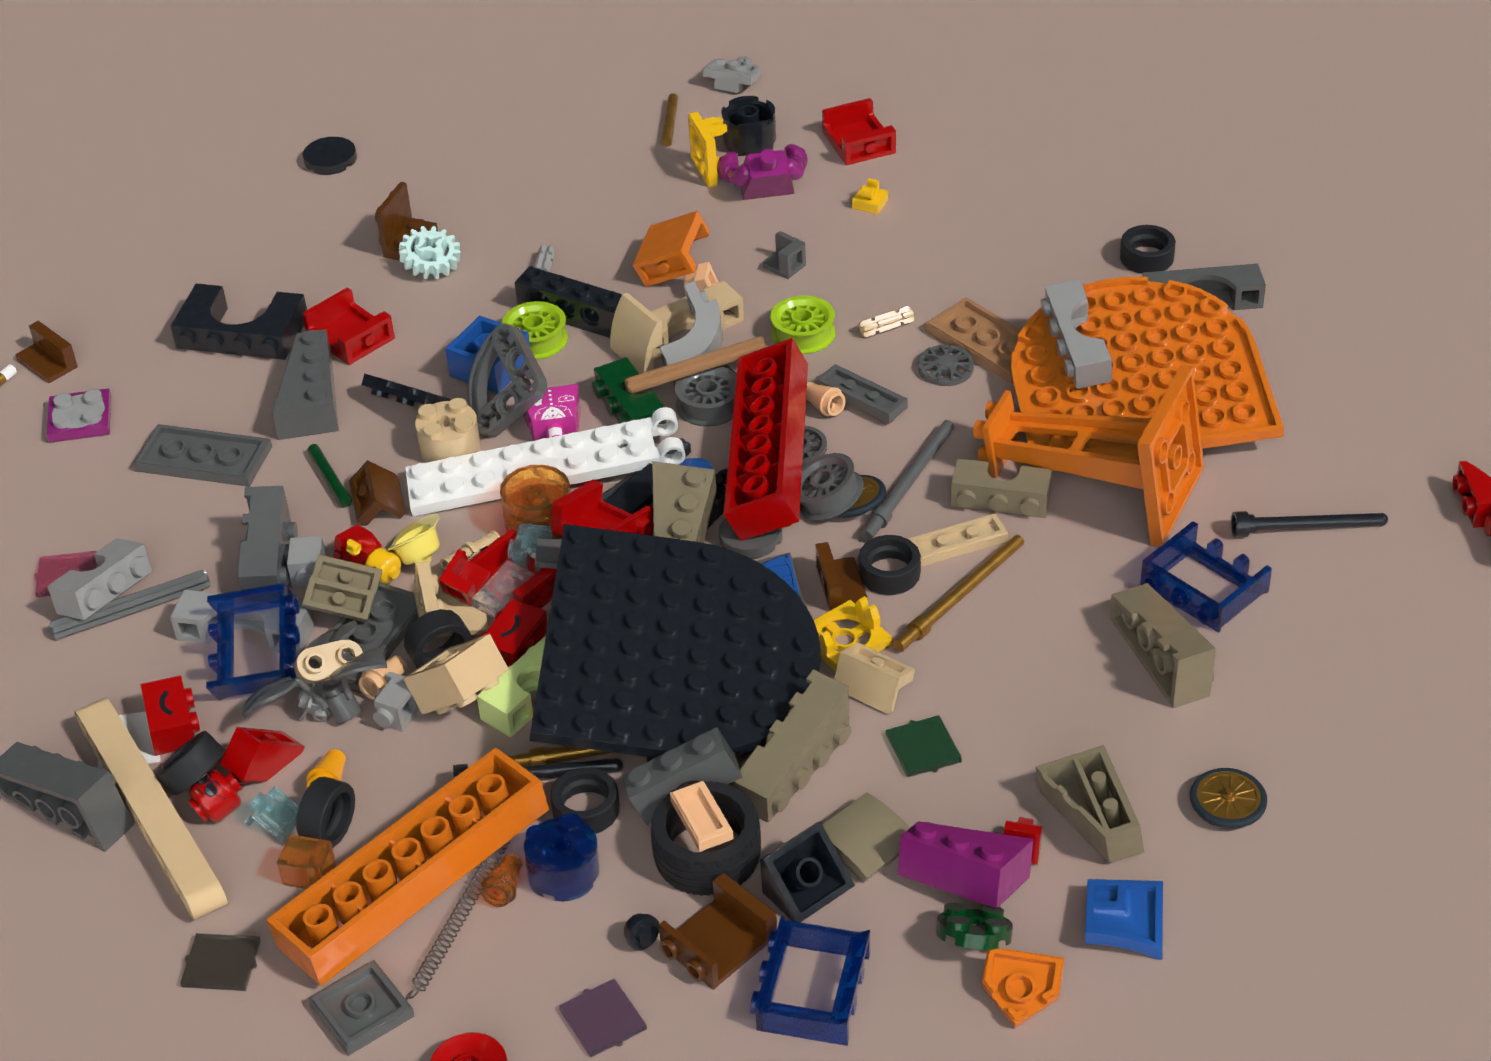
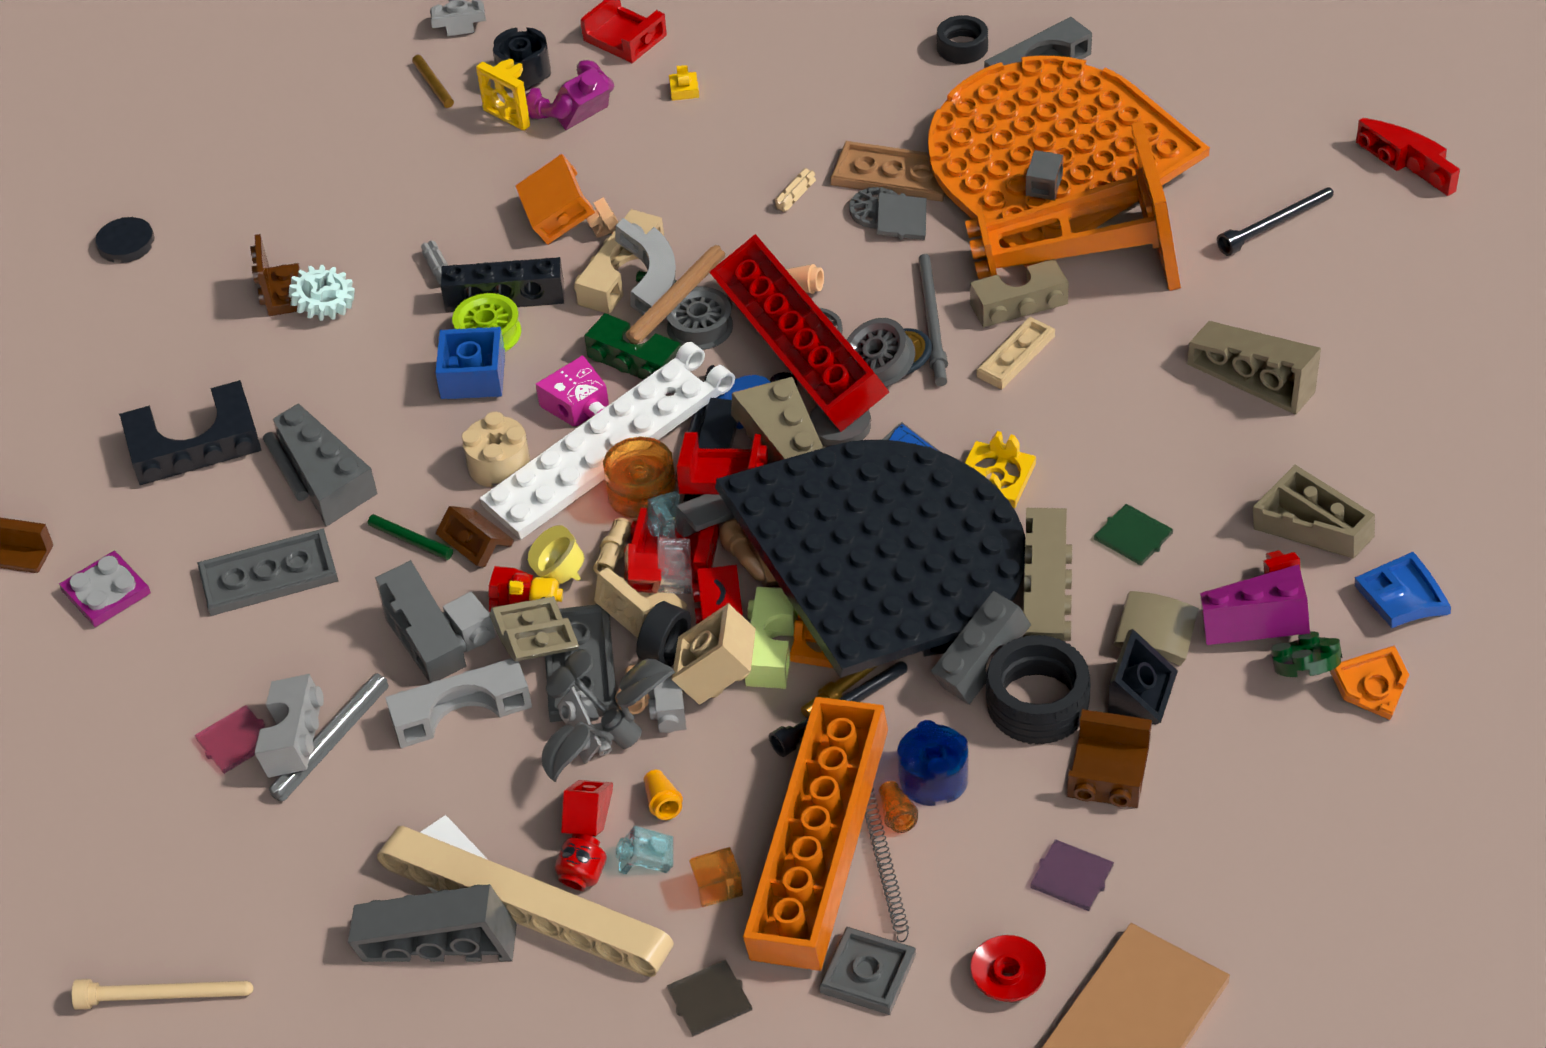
camera: 30 degrees left, 5 degrees up
red brick [140,675,200,756] -> none
black tyre [156,731,224,795] -> none
clear blue window [206,583,300,701] -> none
tan plate [294,639,363,684] -> none
black tyre [296,777,355,849] -> none
red panel [303,287,395,365] -> none
black wing [361,373,451,406] -> none
dark grey beam [468,323,547,437] -> none
black tyre [550,767,620,836] -> none
tan slope [610,293,663,374] -> none
black plate [624,913,659,951] -> none
light nougat tile [670,781,733,852] -> none
clear blue window [750,916,871,1046] -> none
dark grey panel [763,231,806,279] -> none
lime wheel [770,295,836,354] -> none
reddish brown panel [815,542,868,611] -> none
dark grey plate [817,364,908,424] -> none
tan panel [834,643,915,714] -> none
black tyre [858,535,921,595] -> none
pearl gold bar [893,535,1024,652] -> none
light grey arch [1041,279,1112,389] -> none
clear blue window [1140,521,1272,633] -> none
pearl gold wheel [1190,768,1267,829] -> none
none -> dark grey piece [877,193,927,240]
none -> dark grey brick [1026,150,1063,201]

